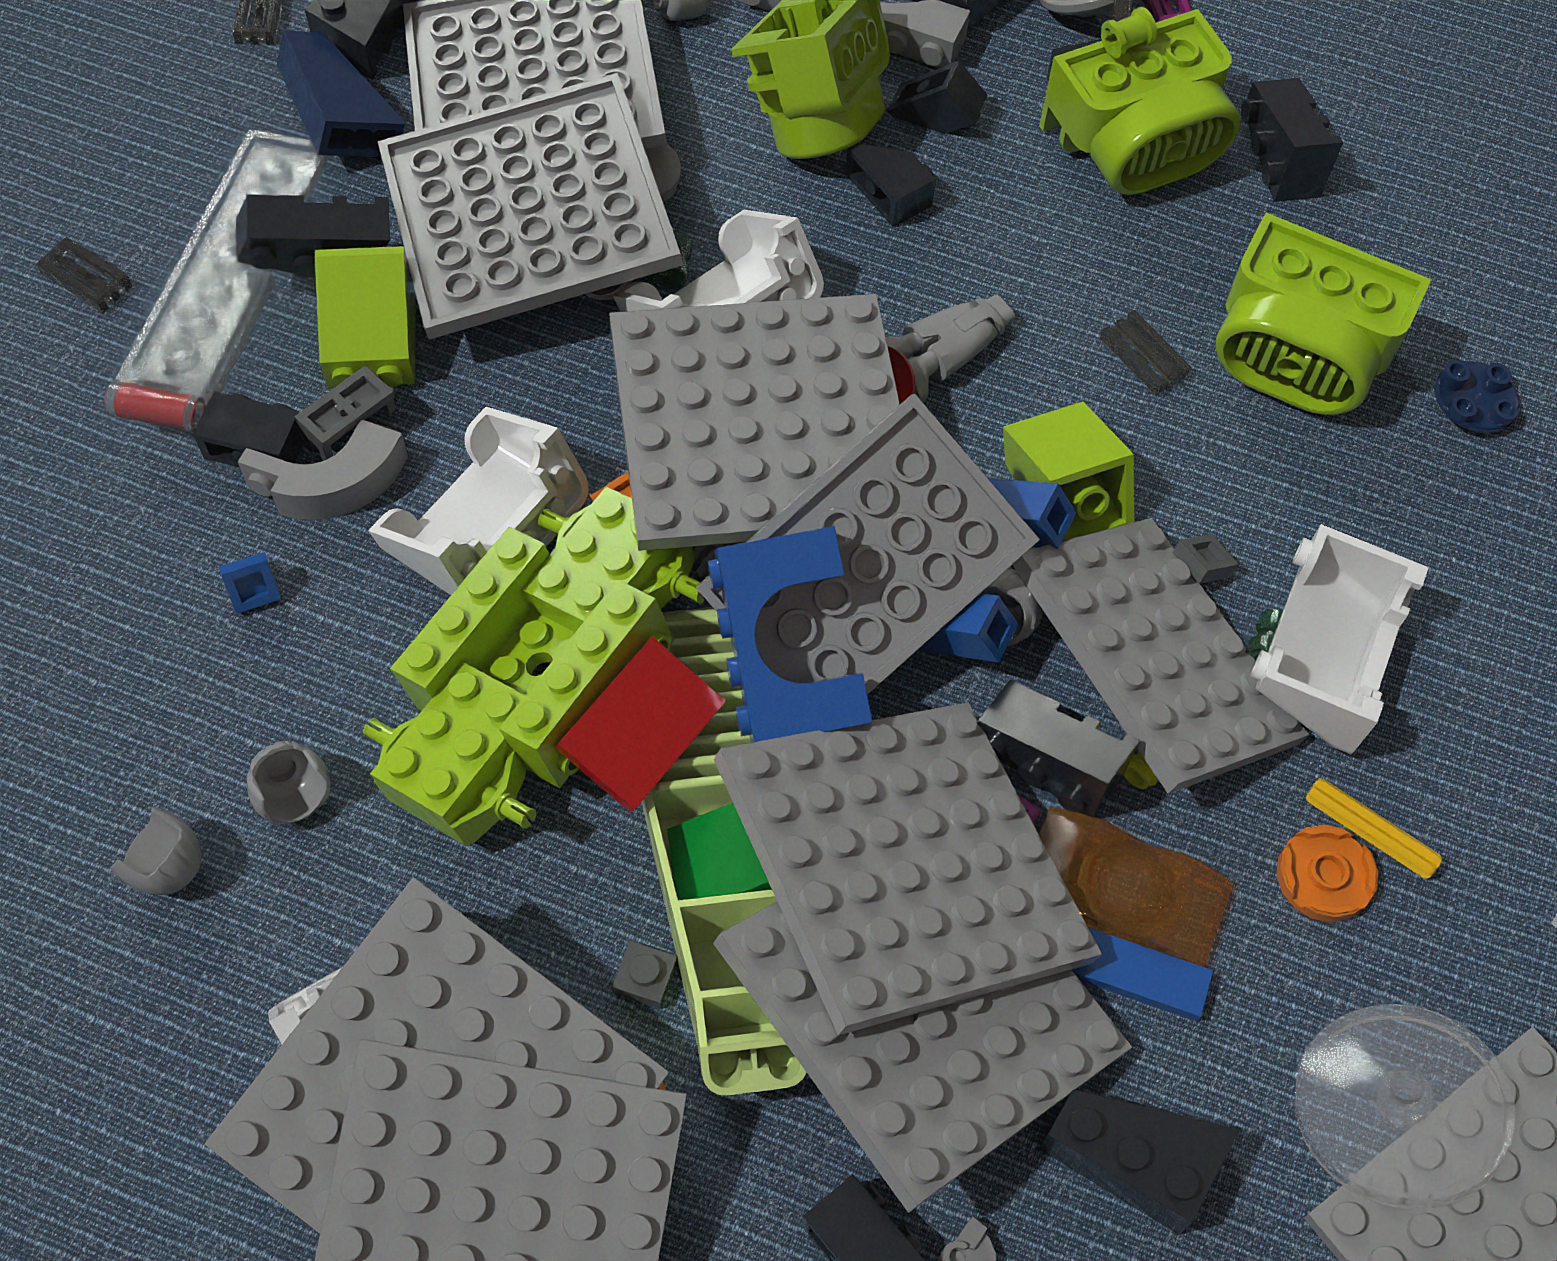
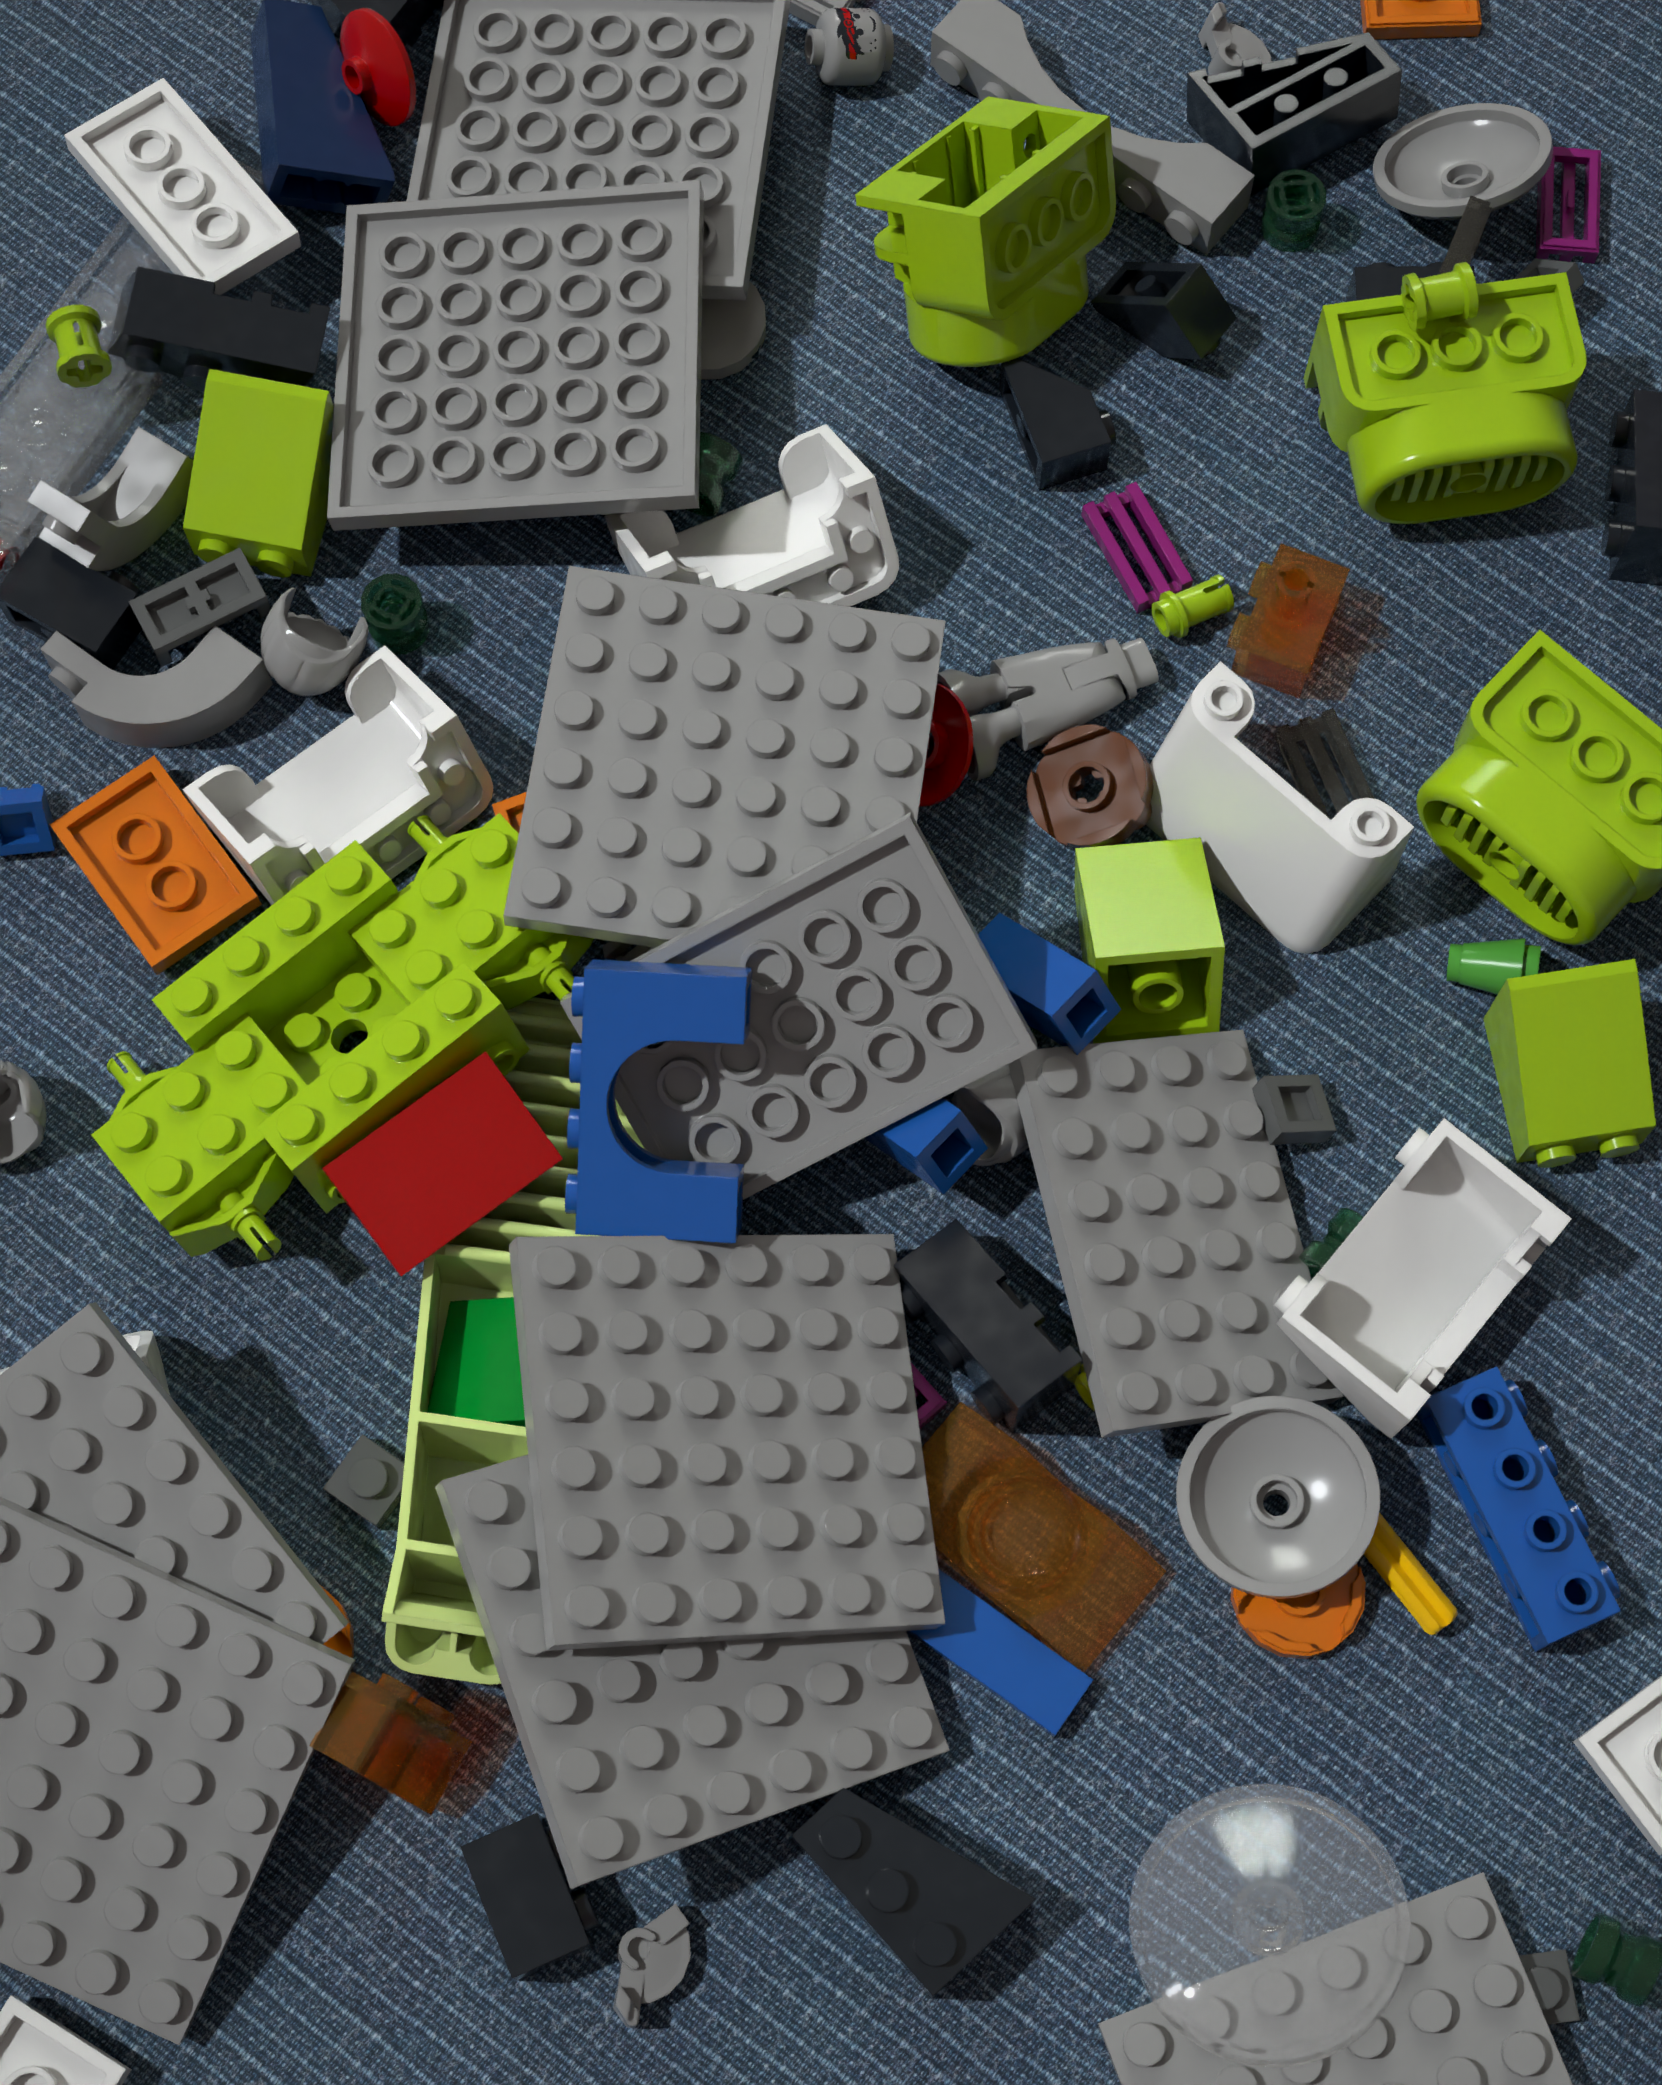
camera: 20 degrees right, 10 degrees up
none -> light grey arch [28,426,193,571]
none -> lime bush [45,305,112,388]
none -> orange plate [49,755,262,975]
none -> white plate [64,78,301,295]
none -> light grey hair [261,587,369,696]
none -> clear orange brick [309,1671,472,1815]
none -> red dish [340,8,416,127]
none -> clear green wheel [361,573,429,655]
none -> reddish brown plate [1027,724,1154,851]
none -> magenta tile [1081,482,1193,614]
none -> white windscreen [1146,661,1414,954]
none -> lime pin [1152,574,1234,638]
none -> light grey dish [1176,1396,1380,1599]
none -> clear orange brick [1226,543,1350,698]
none -> clear green wheel [1261,169,1326,252]
none -> blue brick [1416,1366,1621,1652]
none -> bright green cone [1446,938,1541,995]
none -> lime slope [1483,959,1656,1168]

